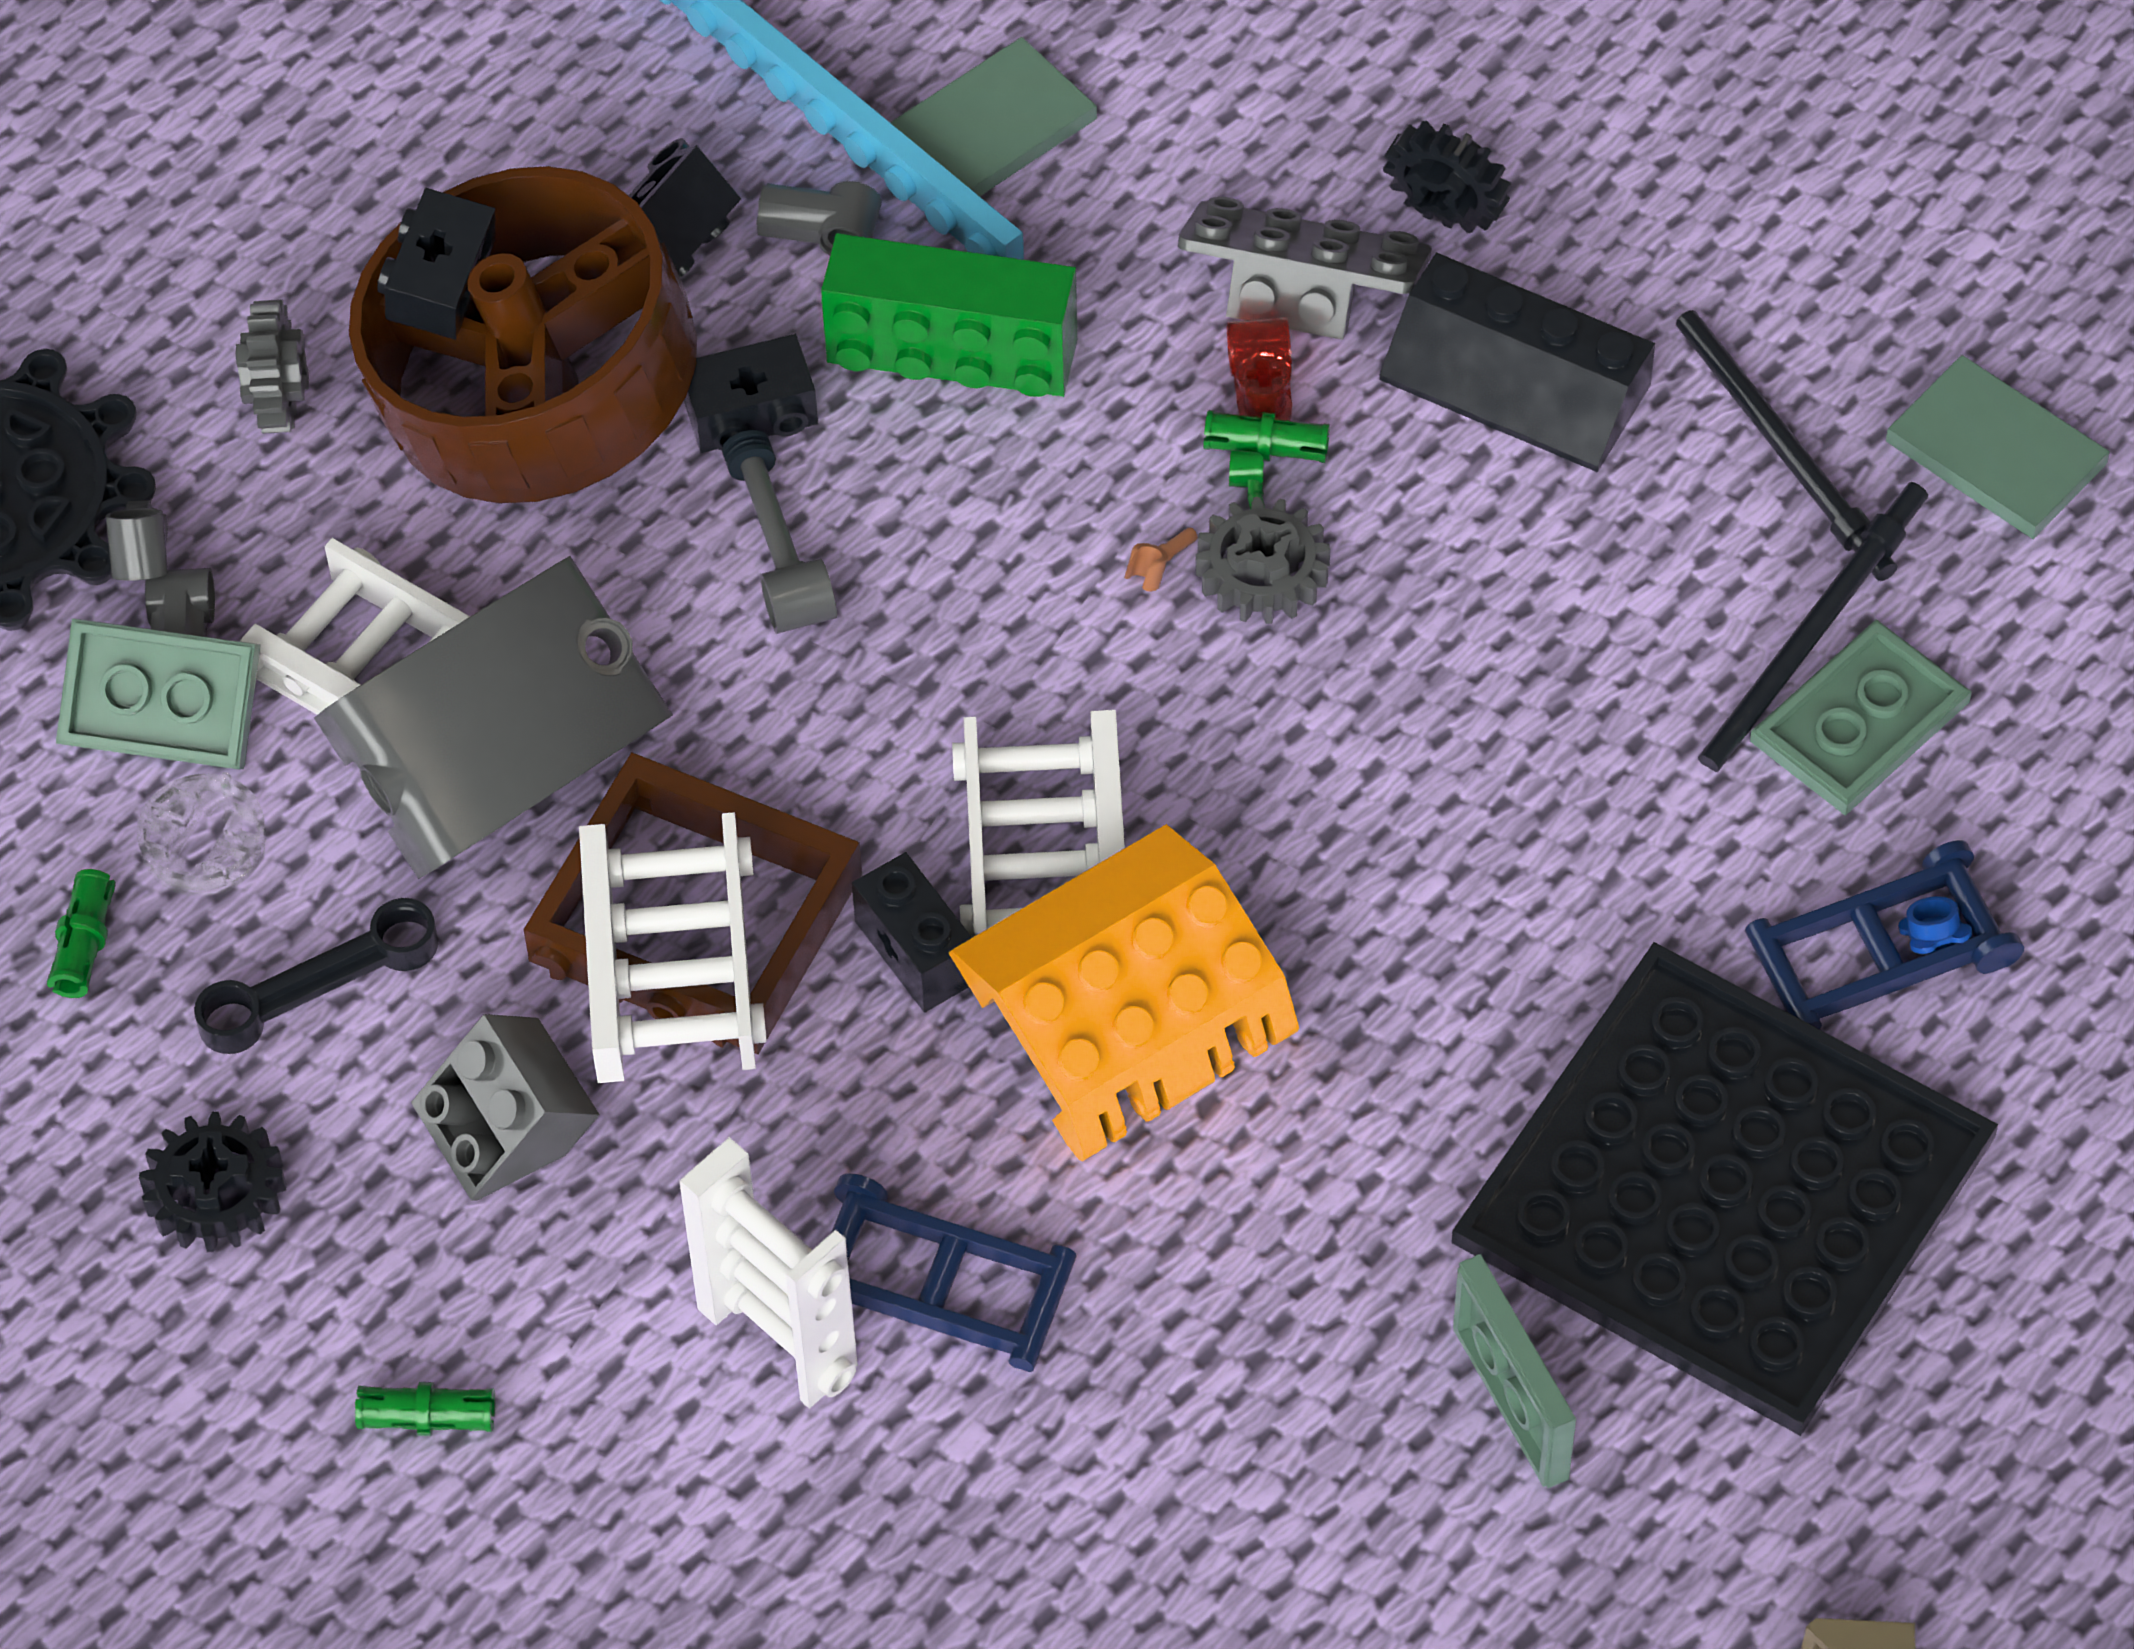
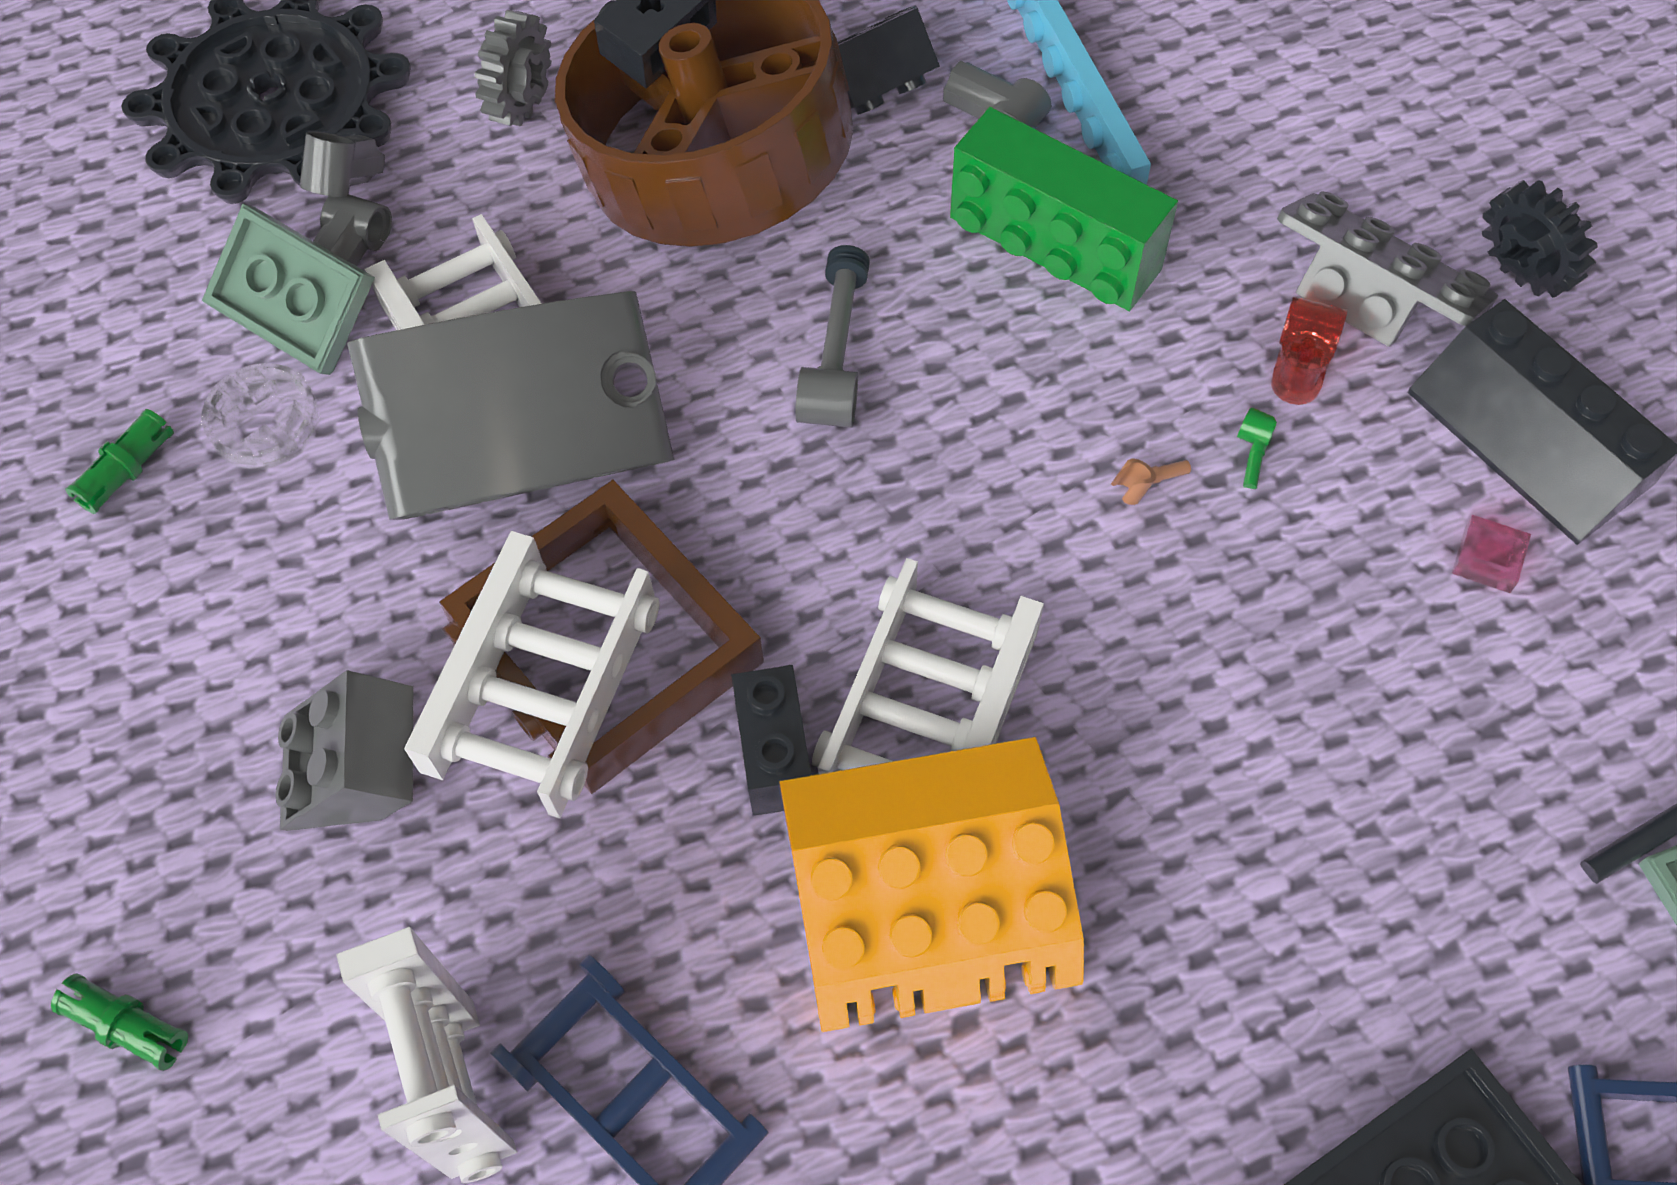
camera: 25 degrees right, 5 degrees up
black gear [139,1111,287,1252] -> none
black piece [194,898,438,1054] -> none
black brick [684,334,818,453] -> none
sand green tile [890,37,1097,197] -> none
dark grey gear [1195,497,1330,624] -> none
green pin [1203,410,1330,463] -> none
none -> clear pink plate [1451,515,1531,593]

